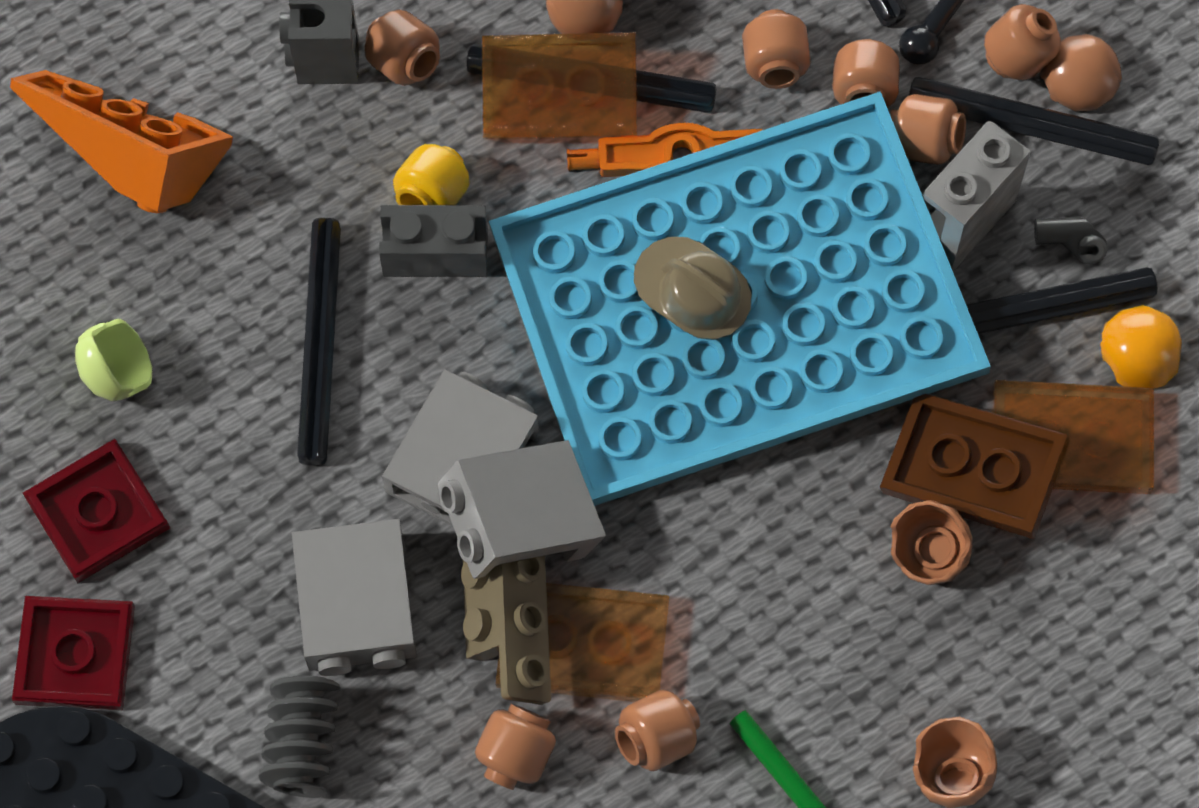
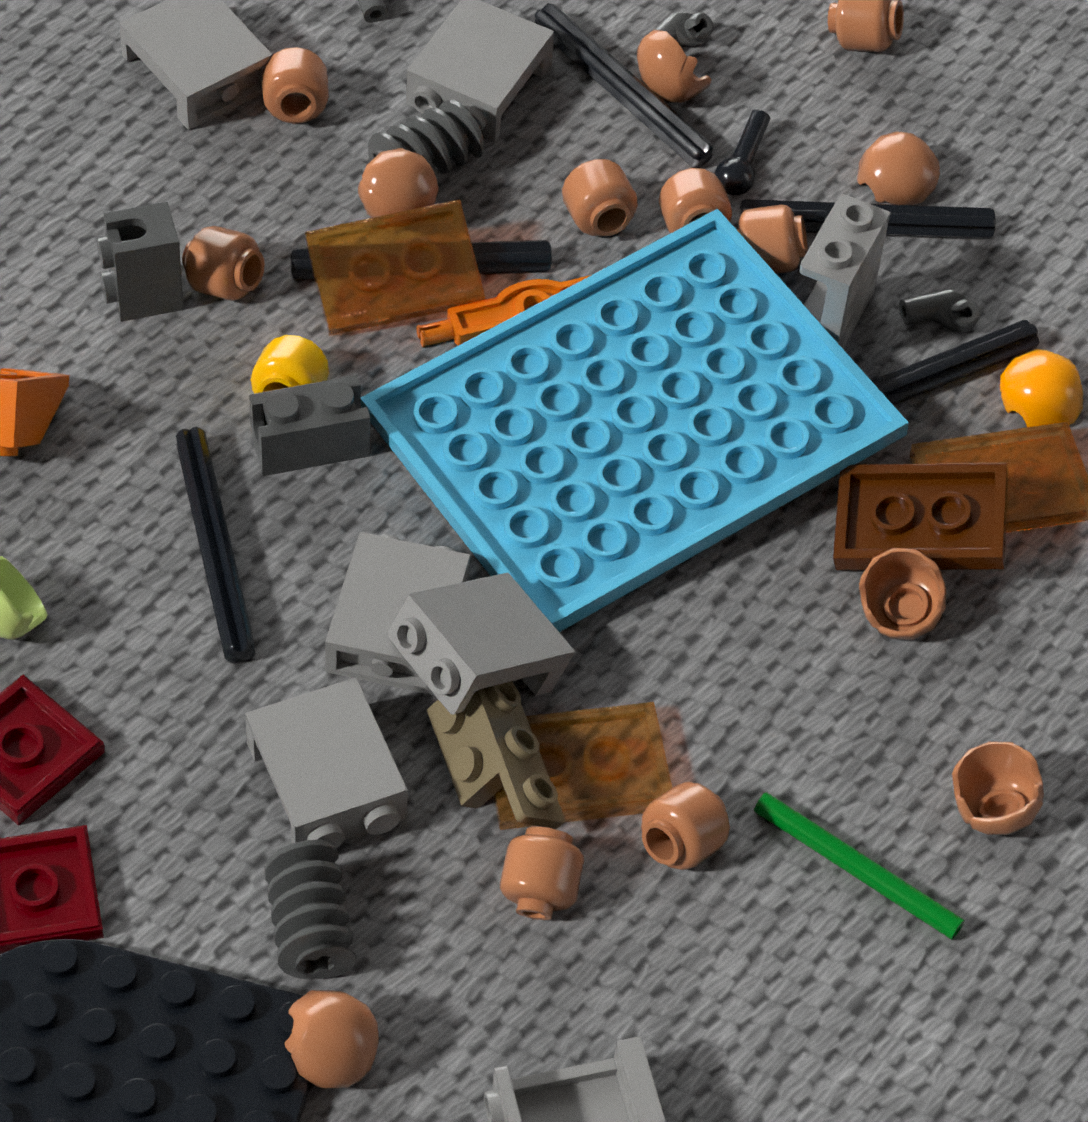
camera: 20 degrees left, 15 degrees down
dark tan piece [634,237,752,340] -> none
nougat head [984,4,1061,81] -> none

